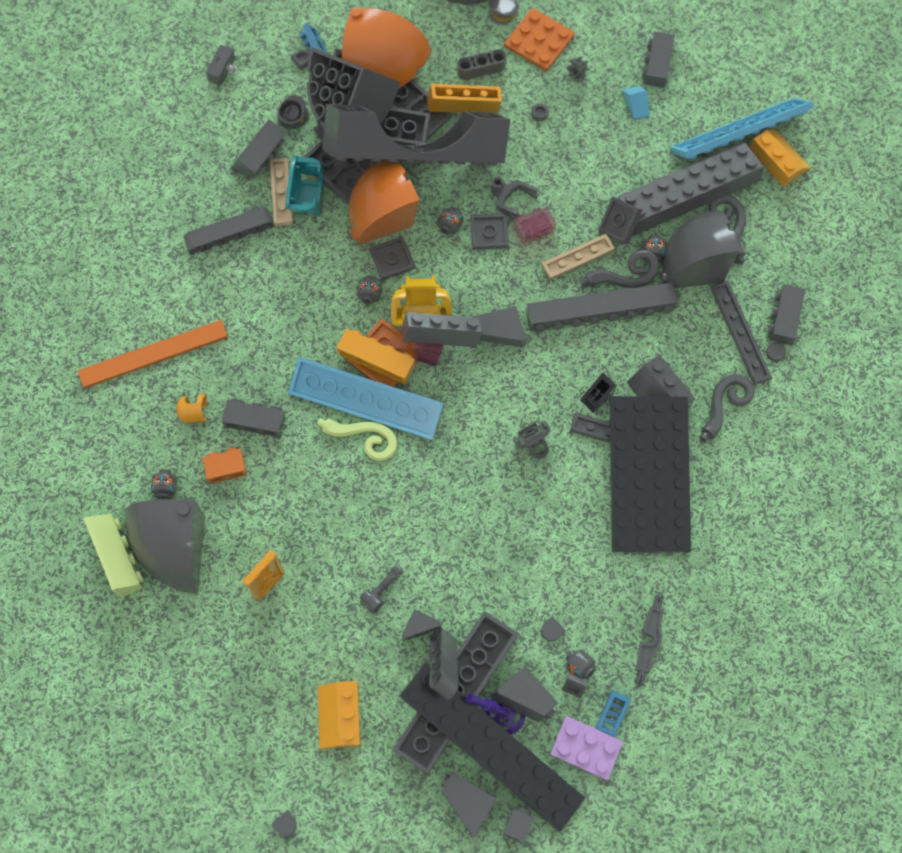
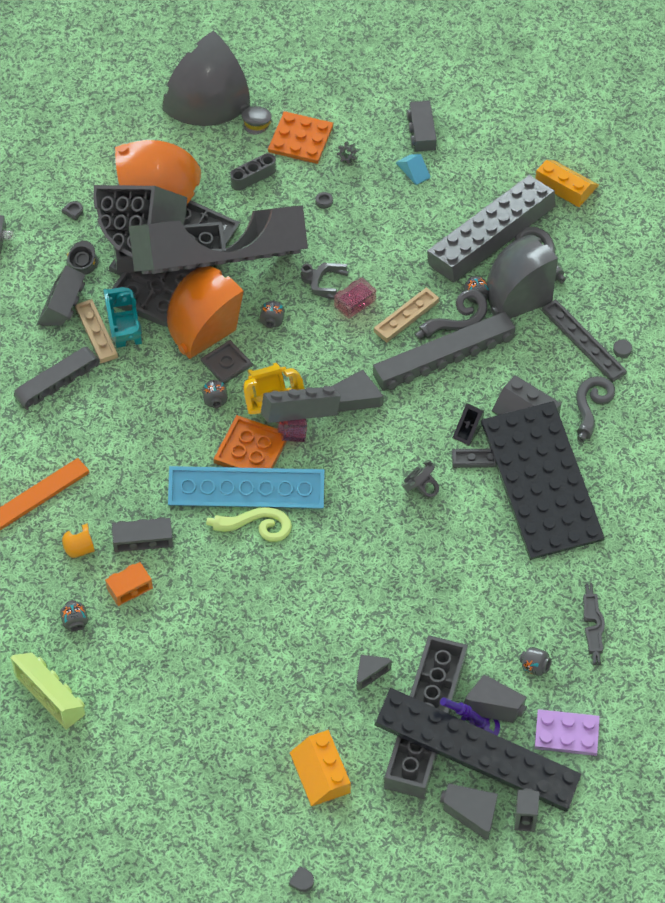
camera: 15 degrees left, 15 degrees down
dark grey brick [125,500,205,594] -> none
light orange tile [242,550,285,601] -> none
dark azure plate [299,23,327,53] -> none
light orange brick [336,329,415,385] -> none
dark grey brick [360,564,404,614] -> none
light orange brick [427,84,502,114] -> none
dark grey beam [429,627,458,700] -> none
dark grey tile [470,214,509,250] -> none
dark grey tile [541,616,566,641] -> none
dark grey tile [562,673,588,698] -> none
dark azure slope [595,689,631,737] -> none
dark grey tile [598,196,643,244] -> none
medium azure plate [670,98,813,160] -> none
dark grey brick [768,284,806,345] -> none

